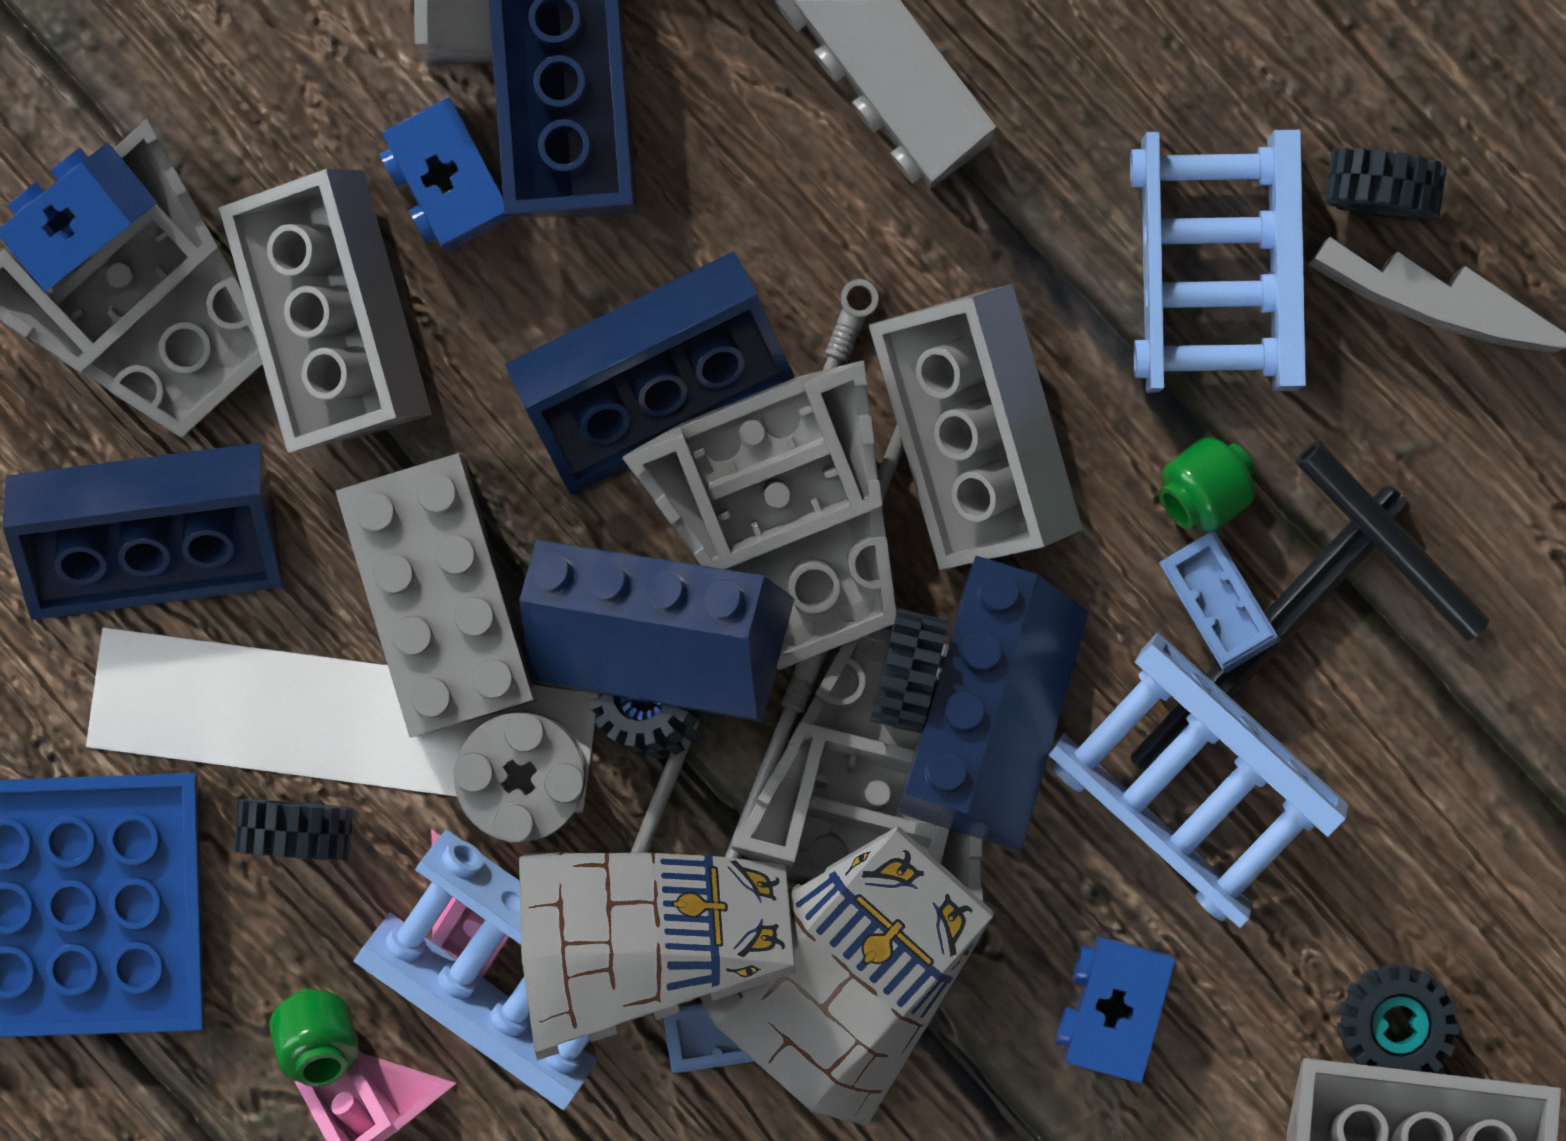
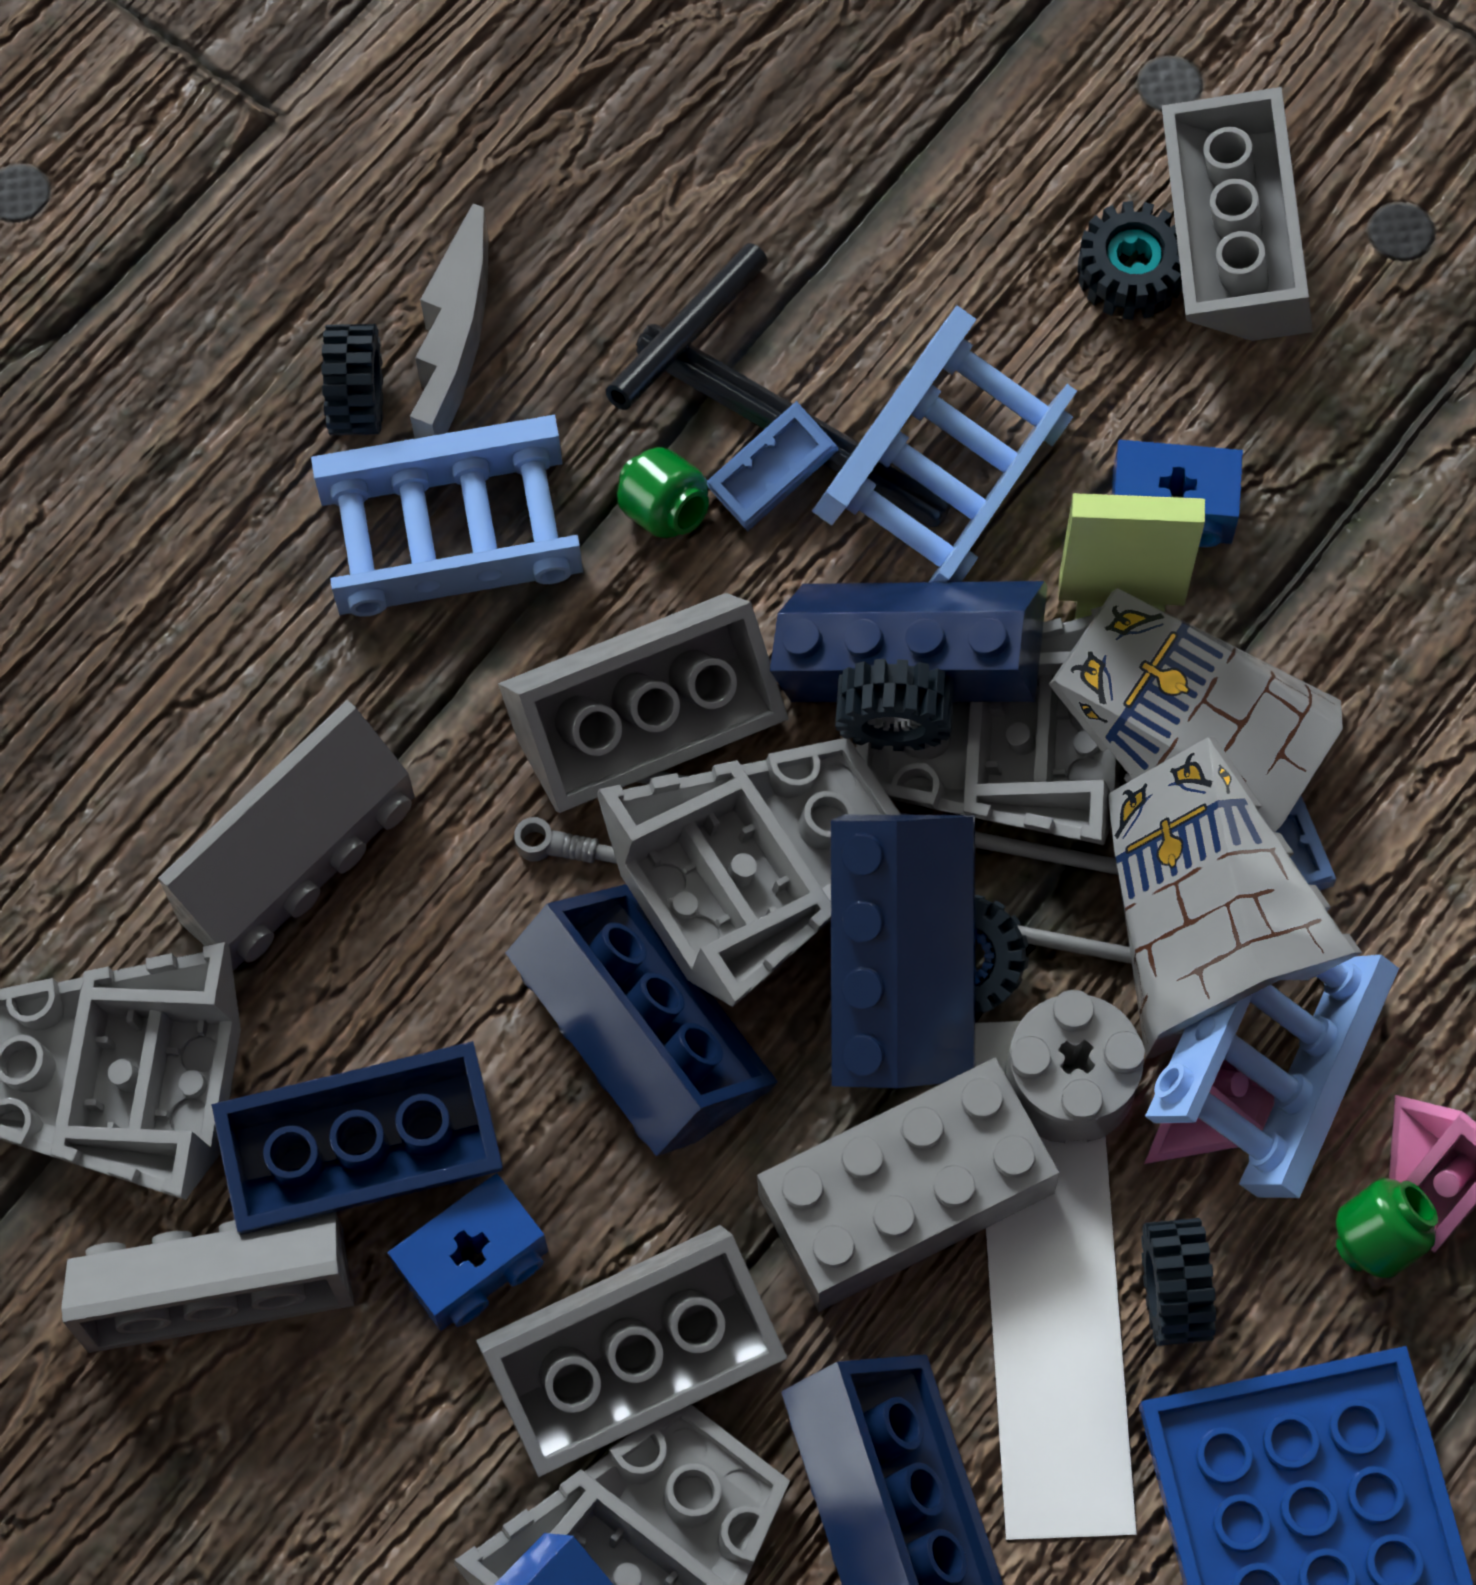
camera: 100 degrees left, 20 degrees down
none -> yellowish green tile [1058,493,1205,619]

